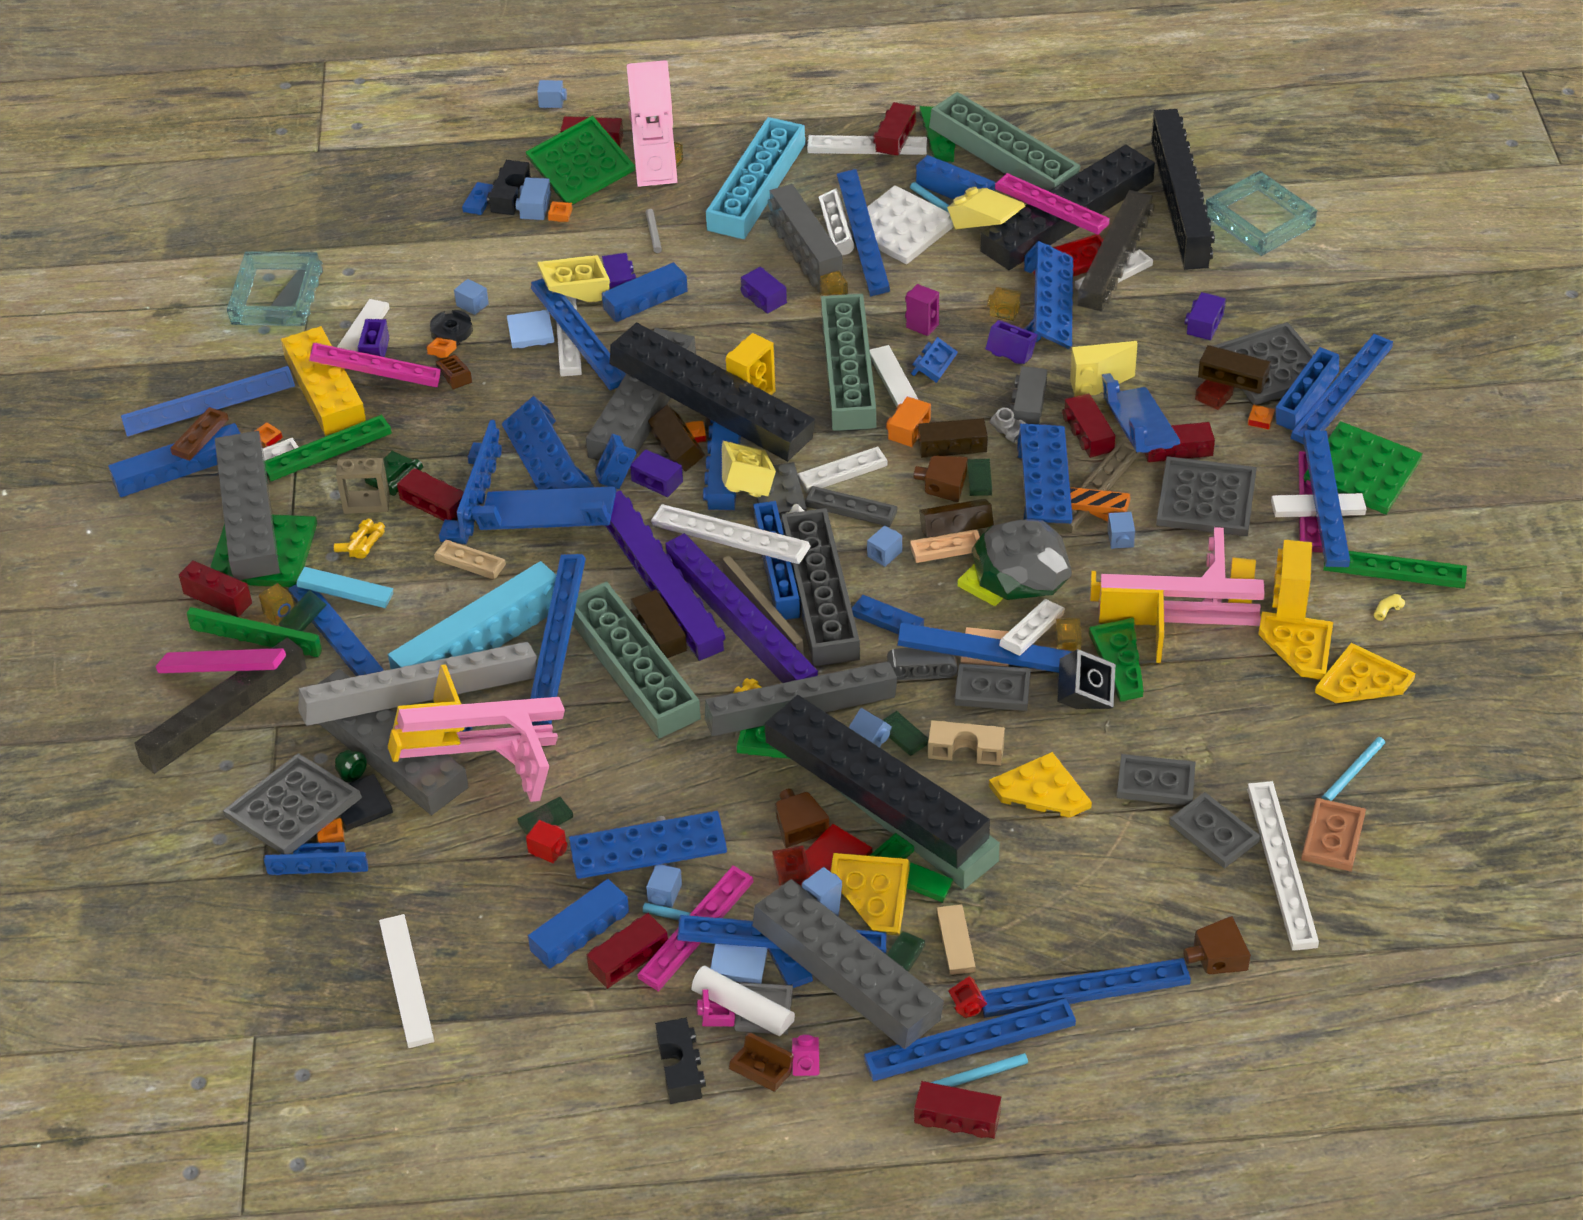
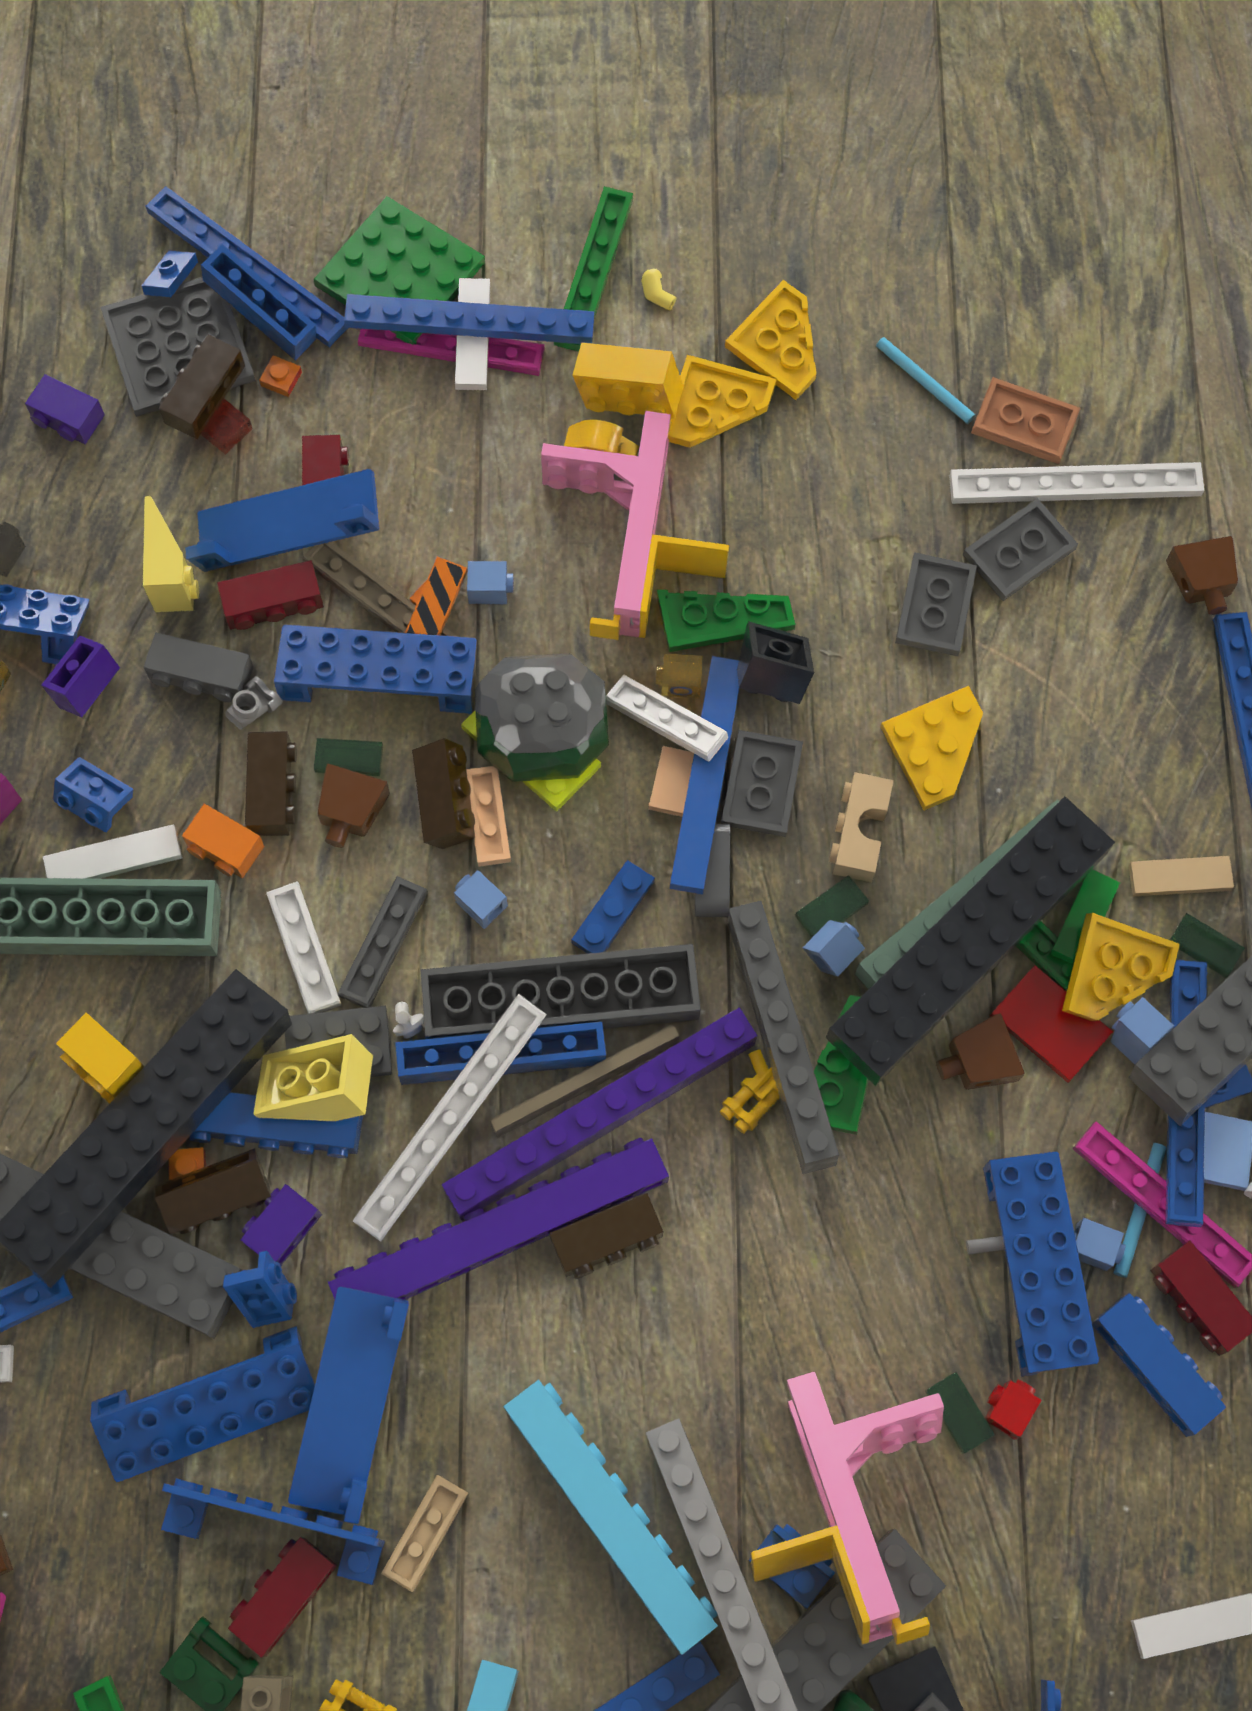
camera: 90 degrees left, 25 degrees up
blue plate [530,554,586,726] -> none
sand green brick [572,581,701,739] -> none
clear red piece [772,845,810,885] -> none
dark grey plate [1156,457,1257,537] -> none
none -> blue plate [141,251,198,297]

